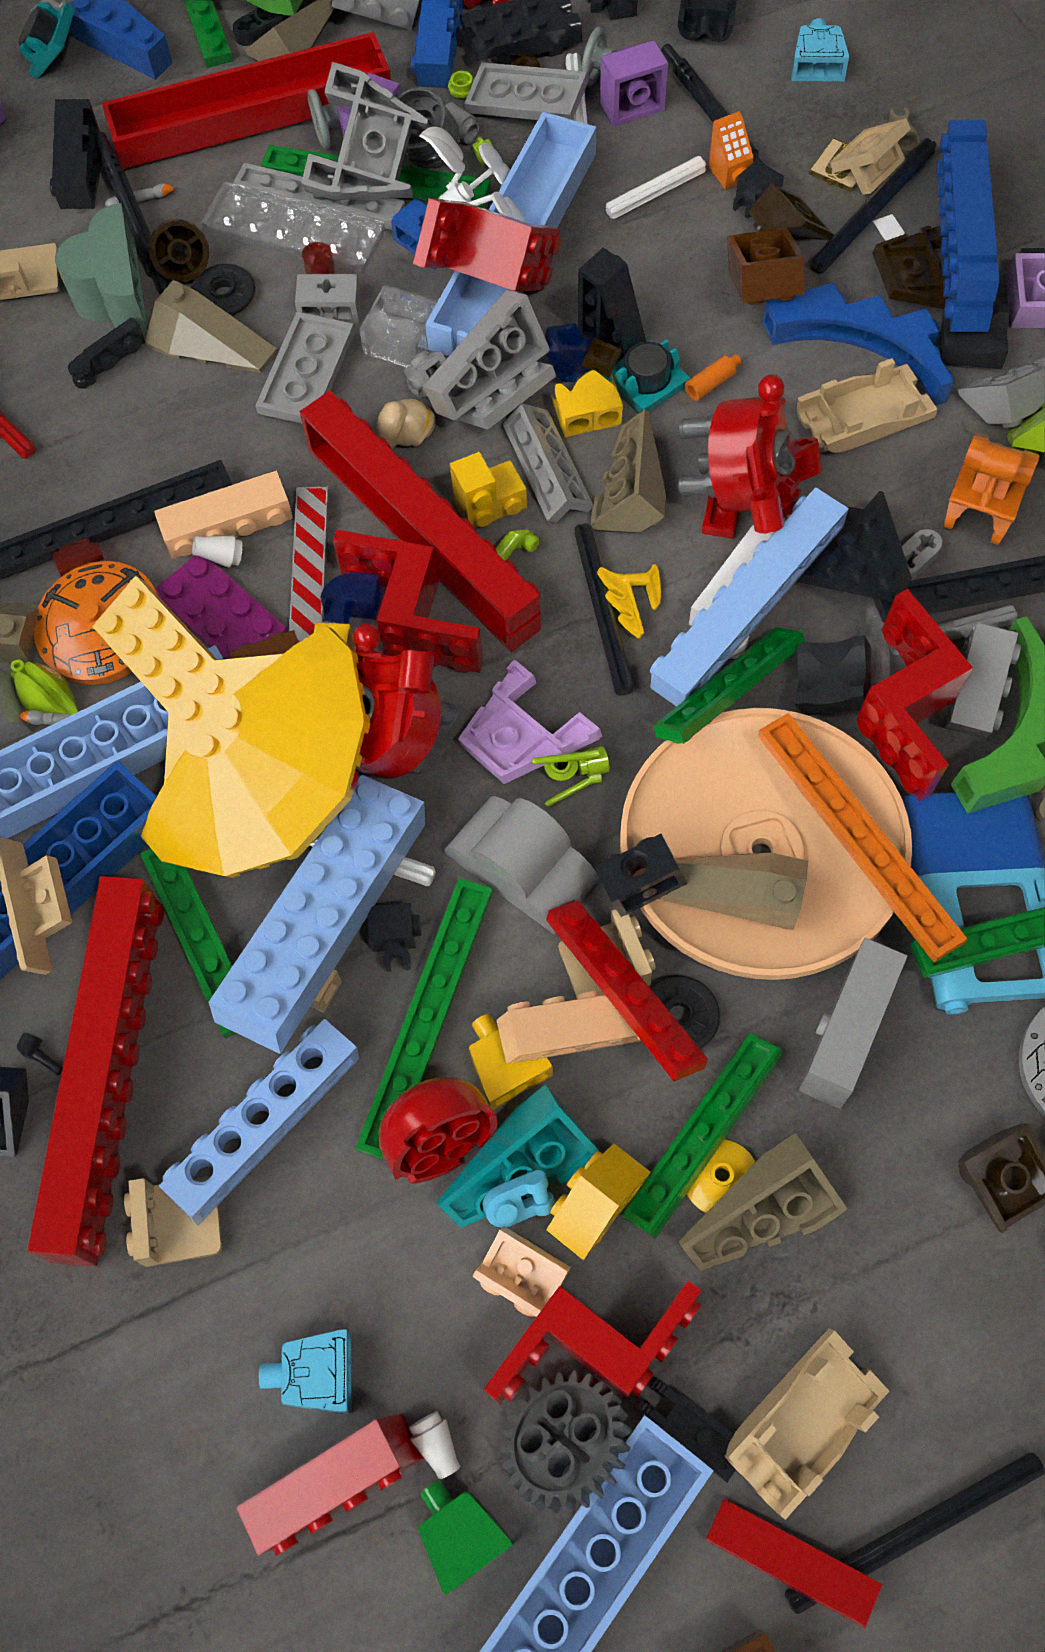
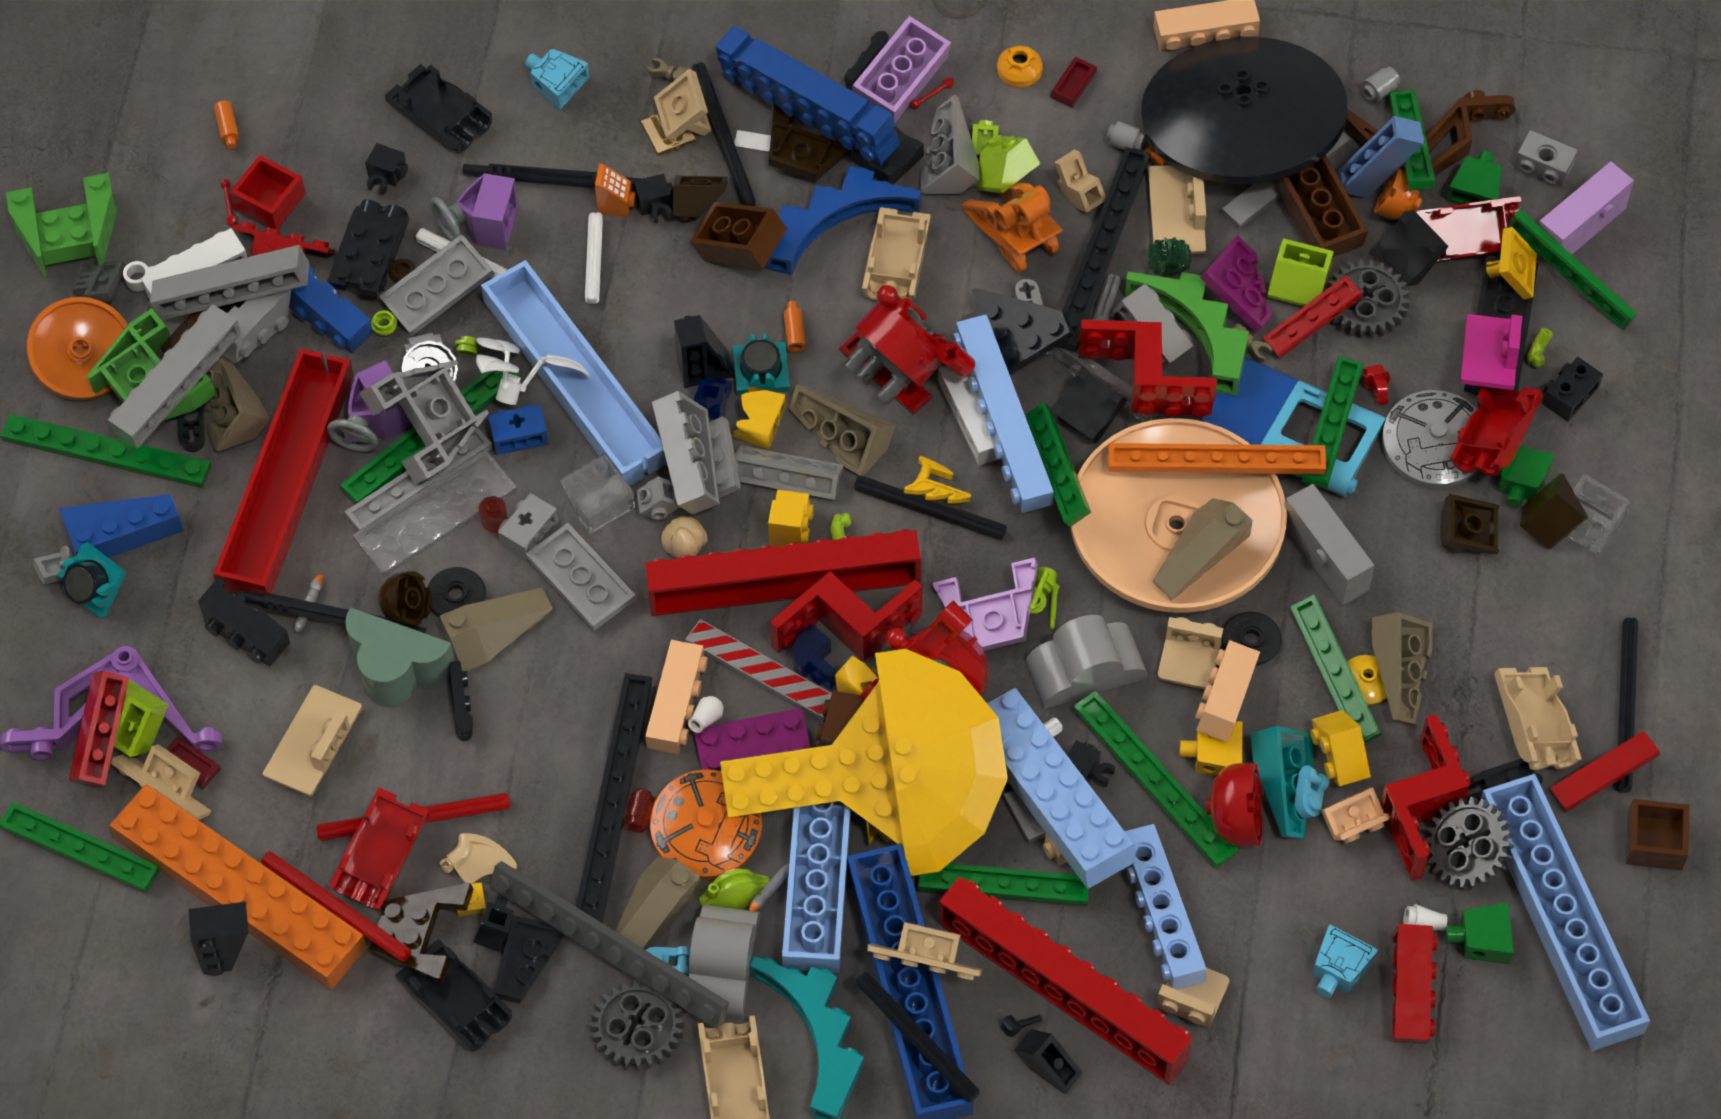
camera: 60 degrees left, 5 degrees down
red bracket [413,198,561,291] -> none
red plate [546,900,708,1082] -> none
dark brown tile [582,337,622,378] -> none
black brick [595,833,687,917] -> none

